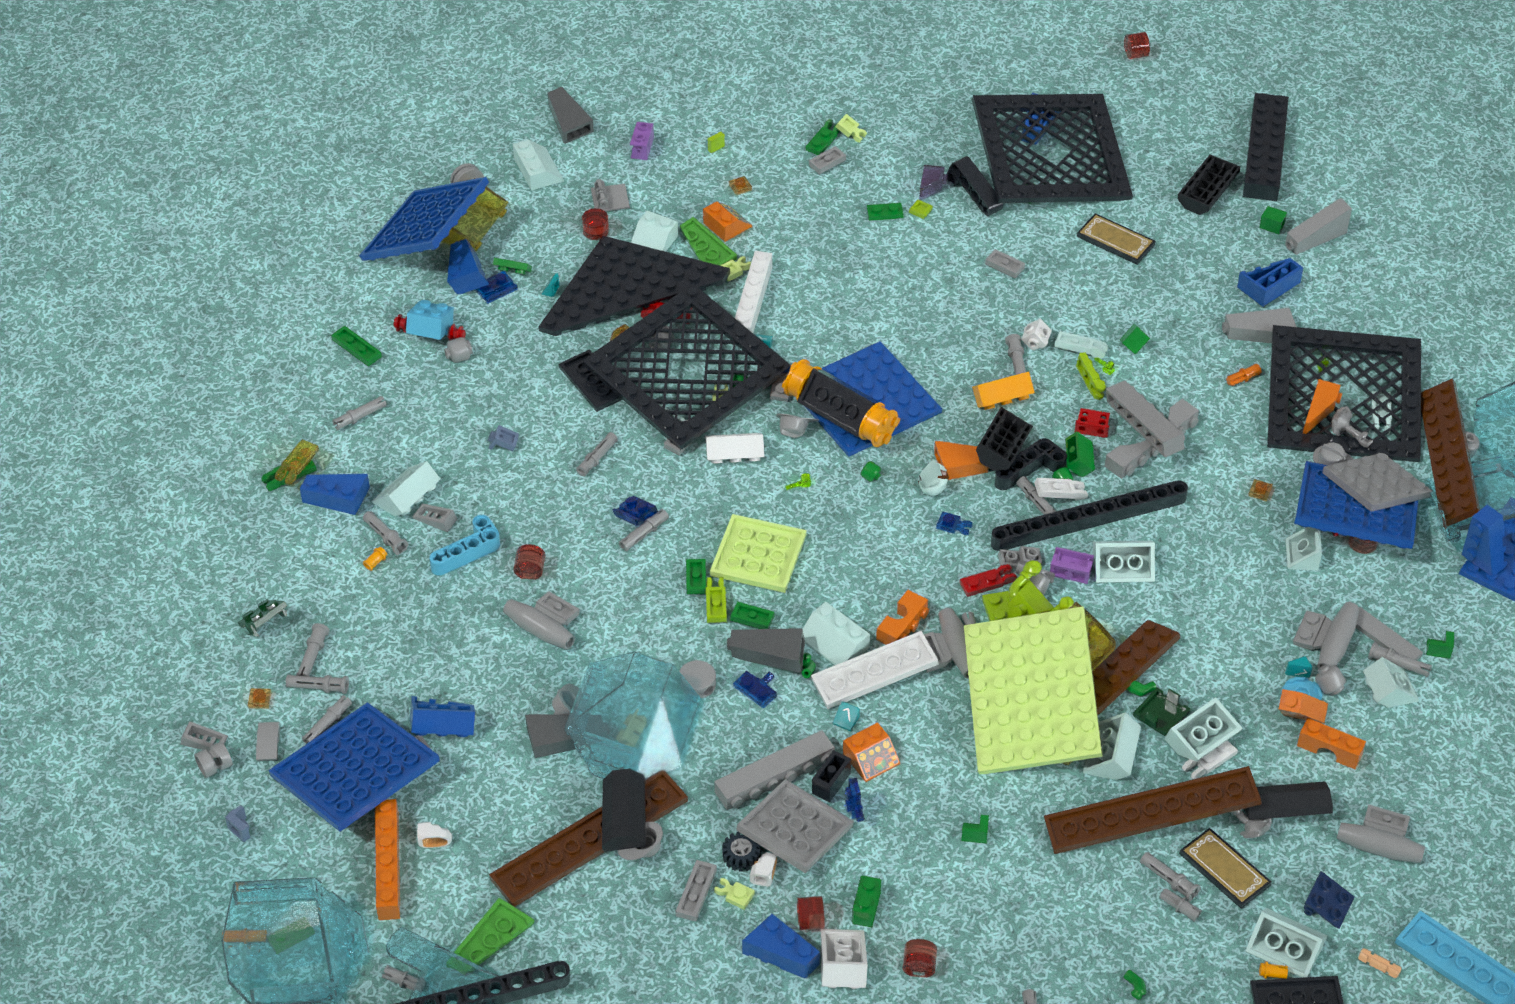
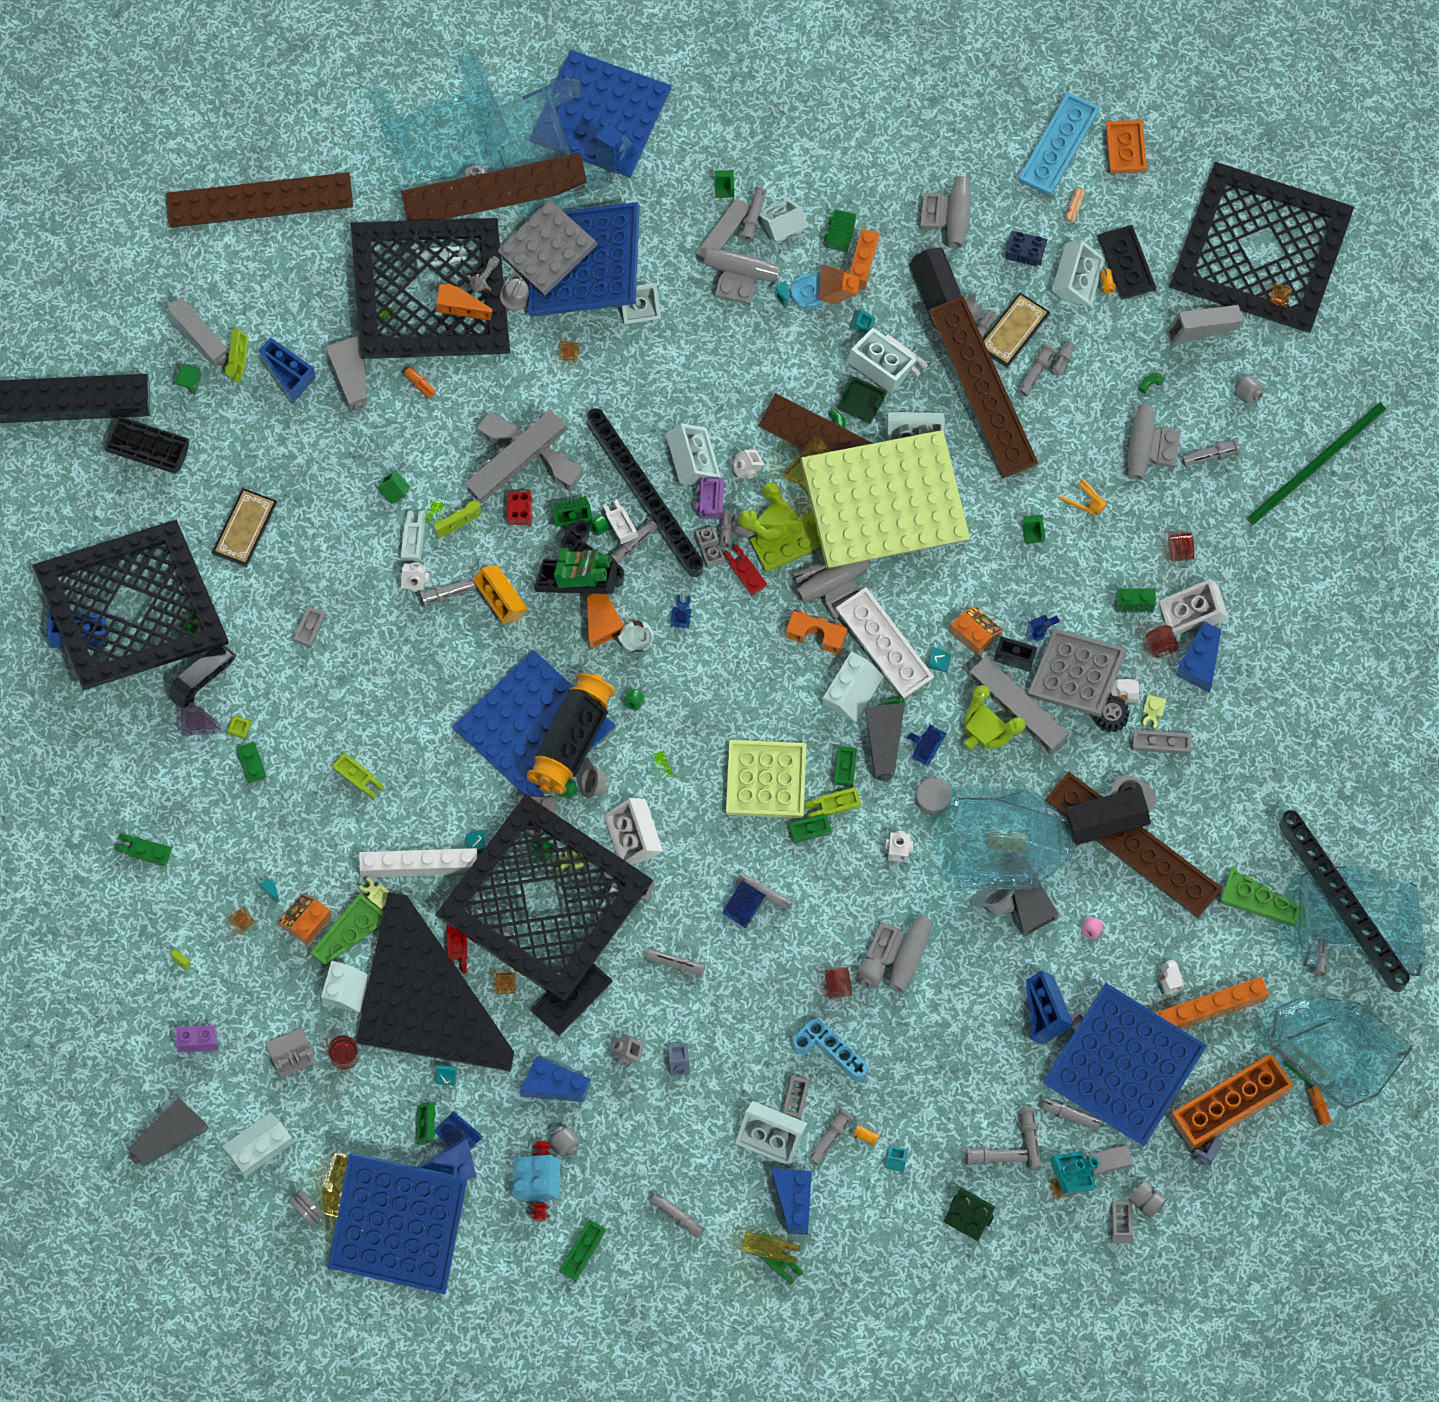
camera: 105 degrees left, 20 degrees up
light grey plate [809,146,846,175] -> none
yellowish green plate [836,114,867,143] -> none
light grey head [1315,664,1346,696] -> none
none -> reddish brown plate [167,172,353,228]
none -> lime hinge [225,328,249,383]
none -> teal slope [259,879,280,903]
none -> lime hinge [332,752,384,800]
none -> blue wedge [520,1056,591,1102]
none -> green hips [554,548,610,588]
none -> green piece [558,780,578,799]
none -> light grey brick [610,1035,644,1065]
none -> white brick [730,450,764,479]
none -> green brick [824,209,856,253]
none -> teal slope [849,309,876,333]
none -> light grey head [856,958,885,988]
none -> teal slope [884,1145,909,1172]
none -> white brick [885,831,914,863]
none -> lime torso [962,685,1026,751]
none -> light grey axle [977,309,997,338]
none -> teal plate [1049,1151,1100,1195]
none -> light orange plant [1059,478,1108,515]
none -> bright pink piece [1081,917,1103,939]
none -> light grey plate [1128,405,1181,480]
none -> orange brick [1170,1053,1294,1152]

